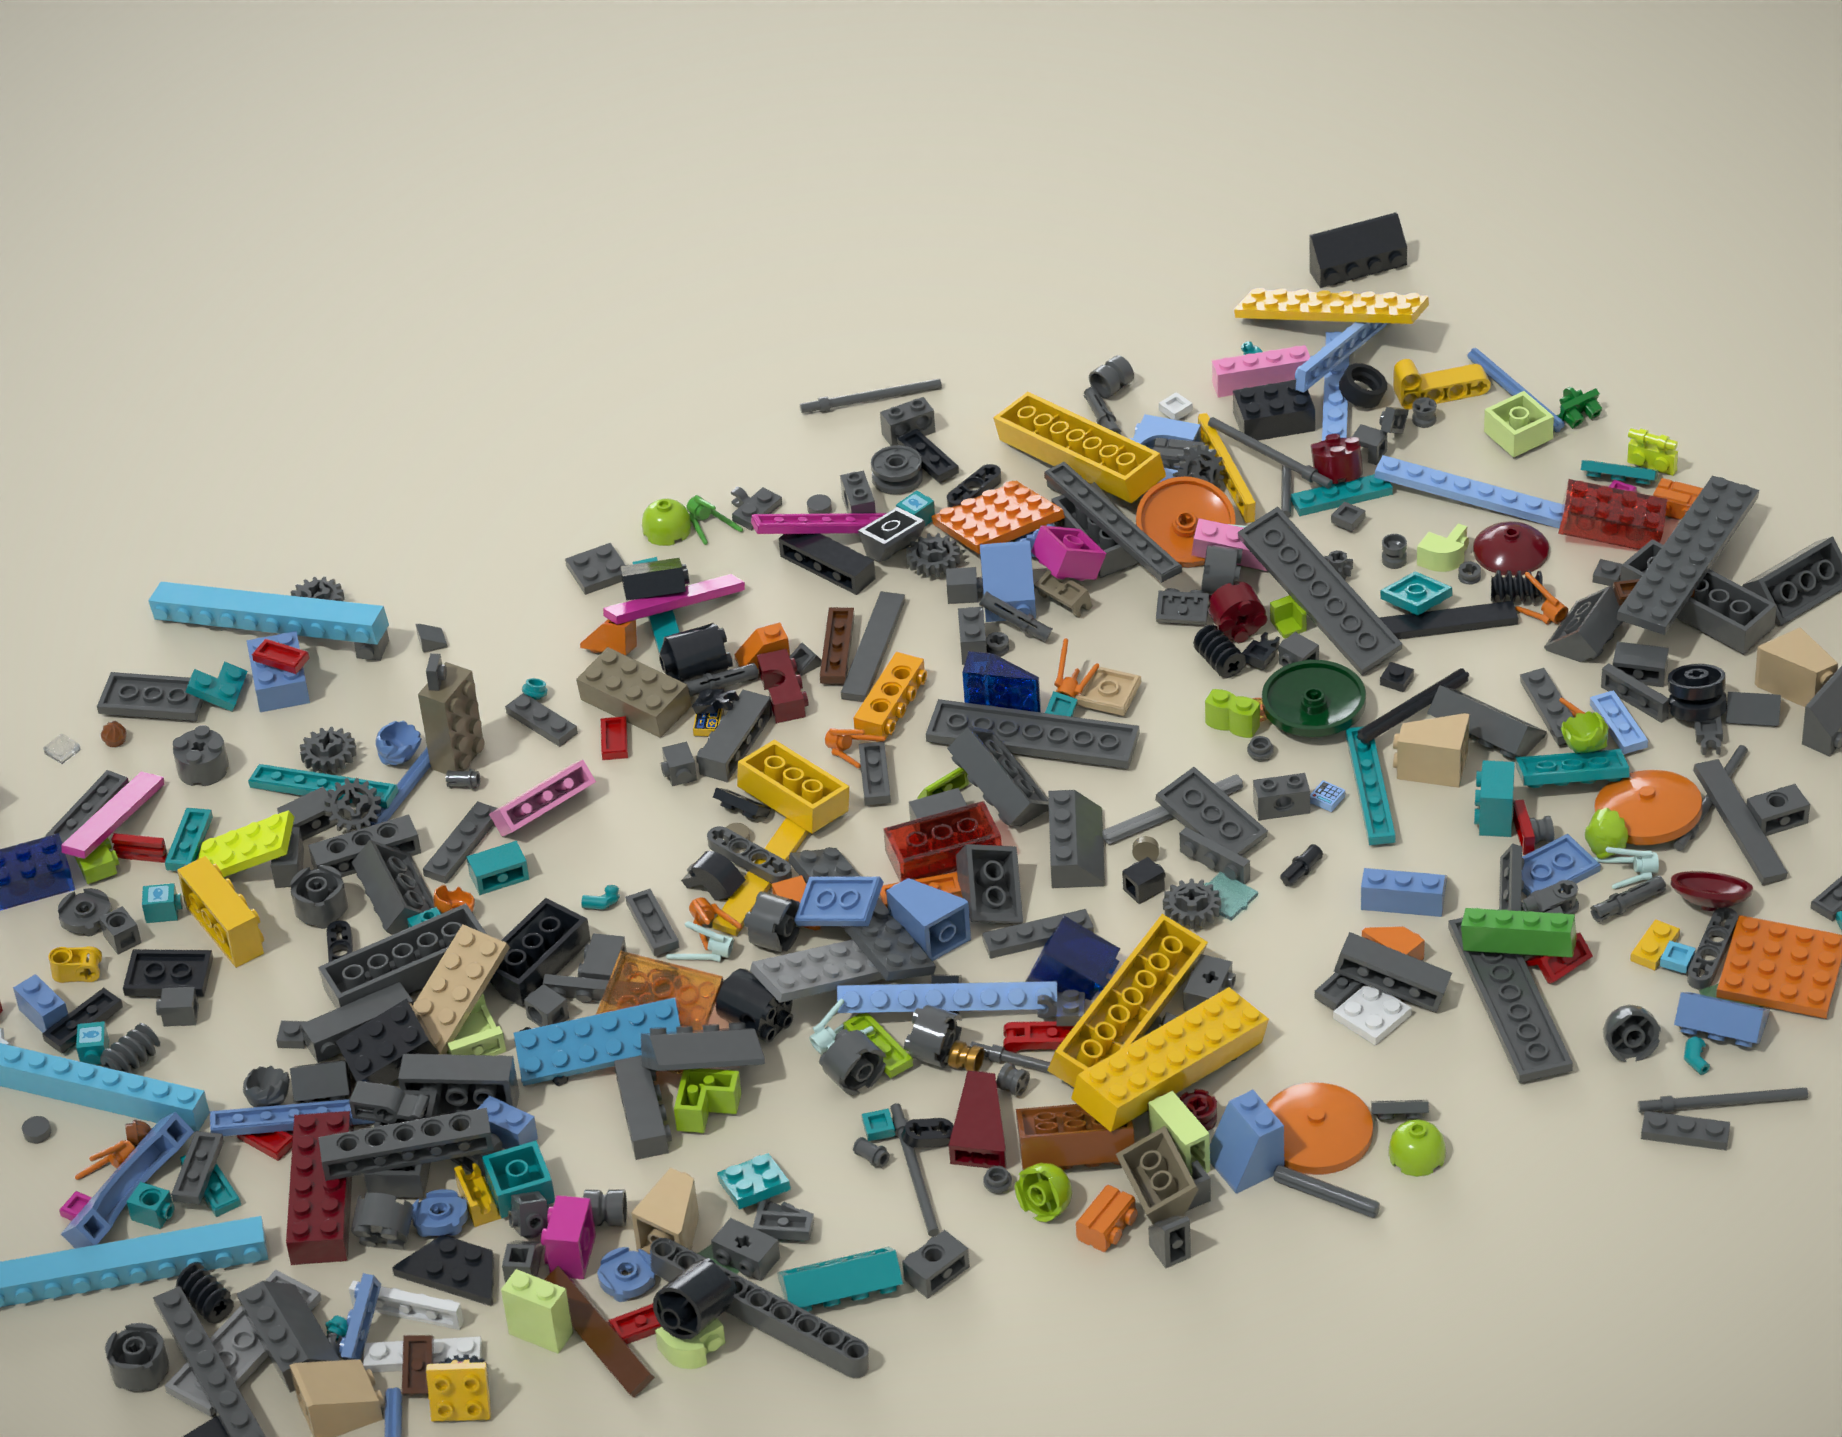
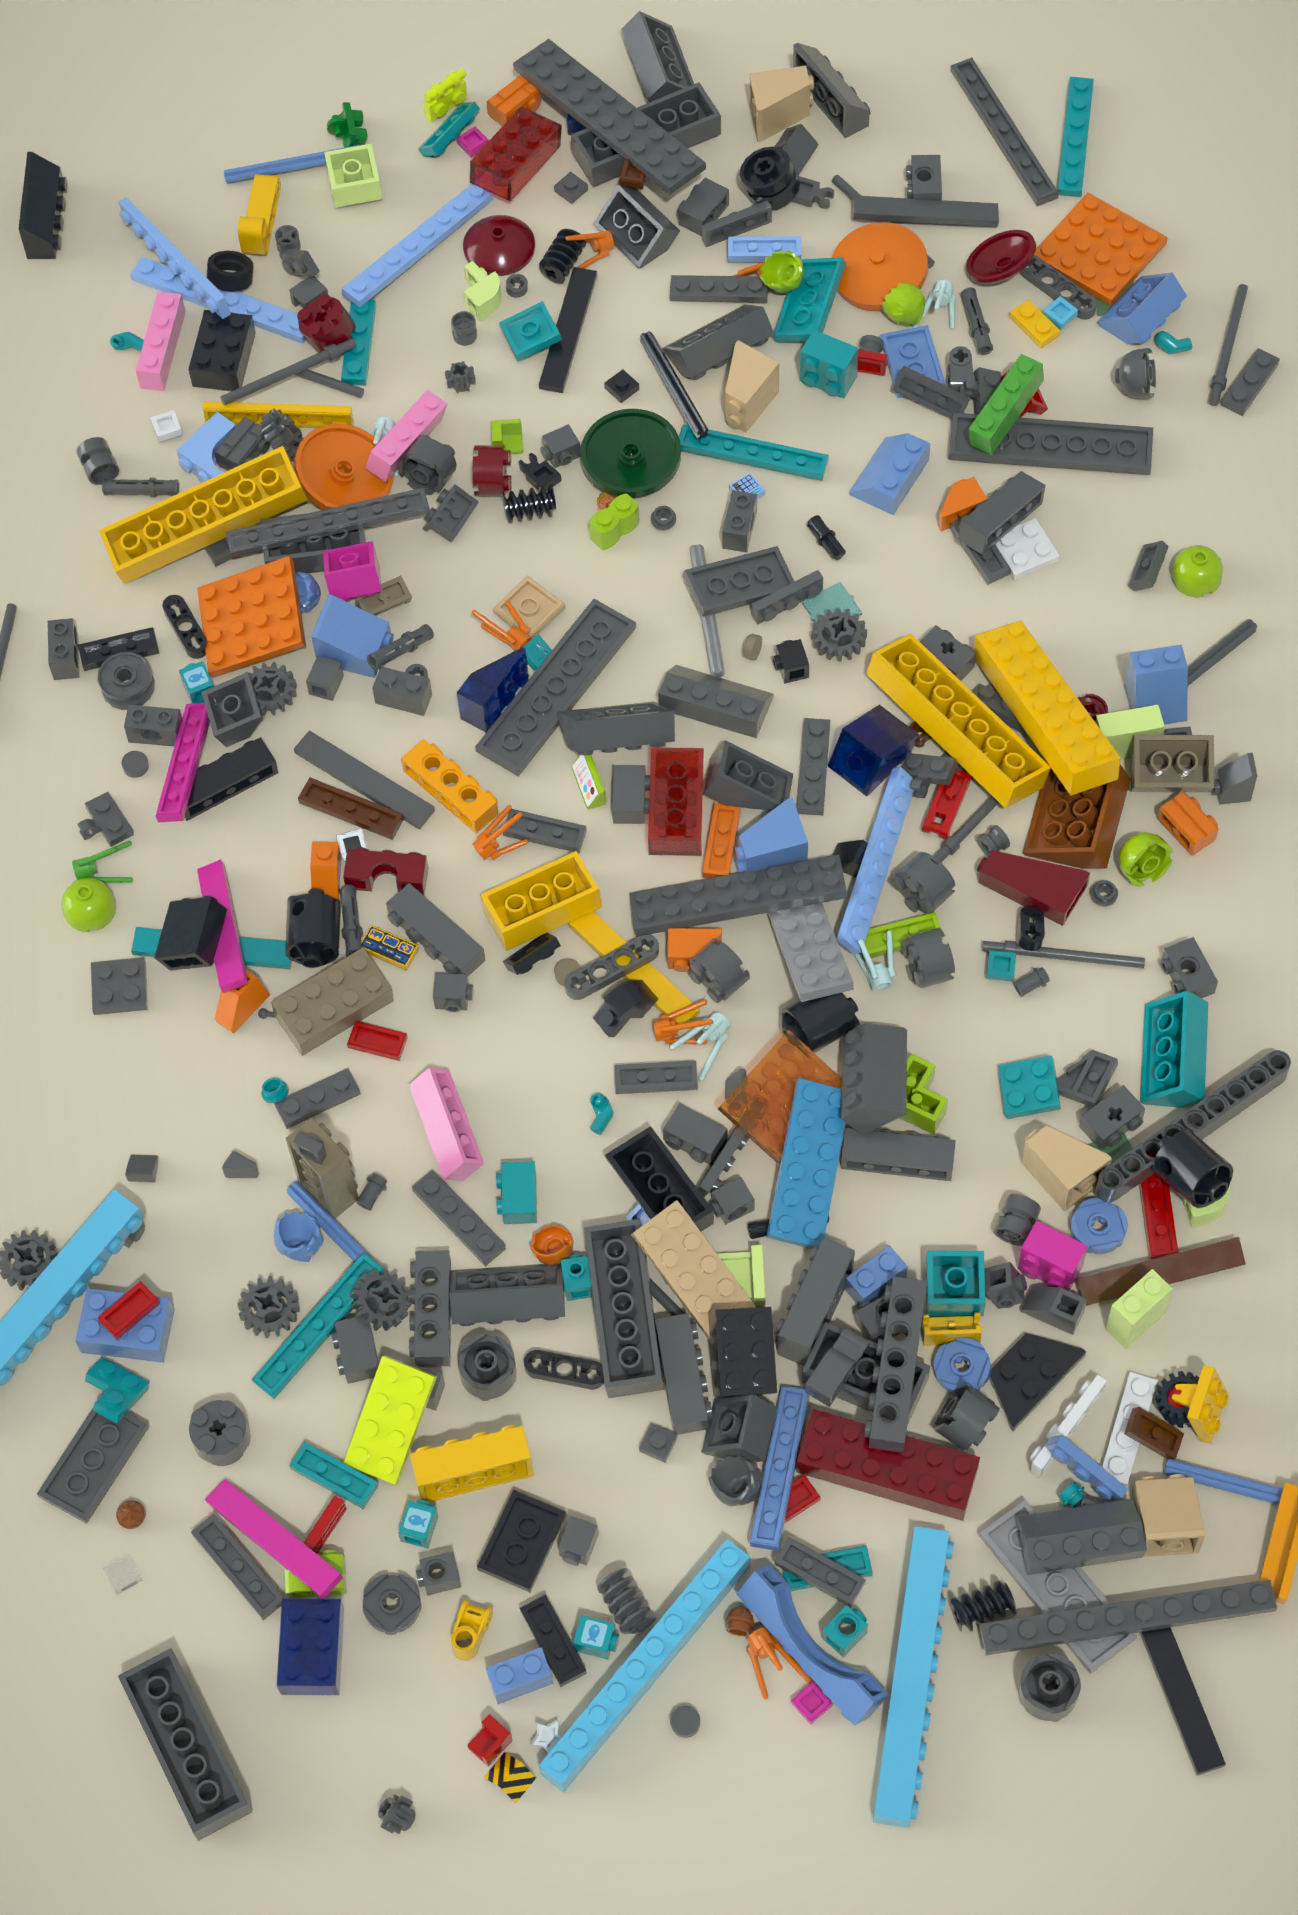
camera: 70 degrees left, 20 degrees up
black plate [692,689,740,714] -> none
medium blue tile [794,877,884,926] -> none
pearl gold wheel [948,1040,985,1072] -> none
yellow plate [1234,288,1429,324] -> none
dark grey plate [1238,507,1402,675] -> none
orange dish [1267,1083,1373,1175] -> none
dark grey plate [1331,502,1366,531] -> none

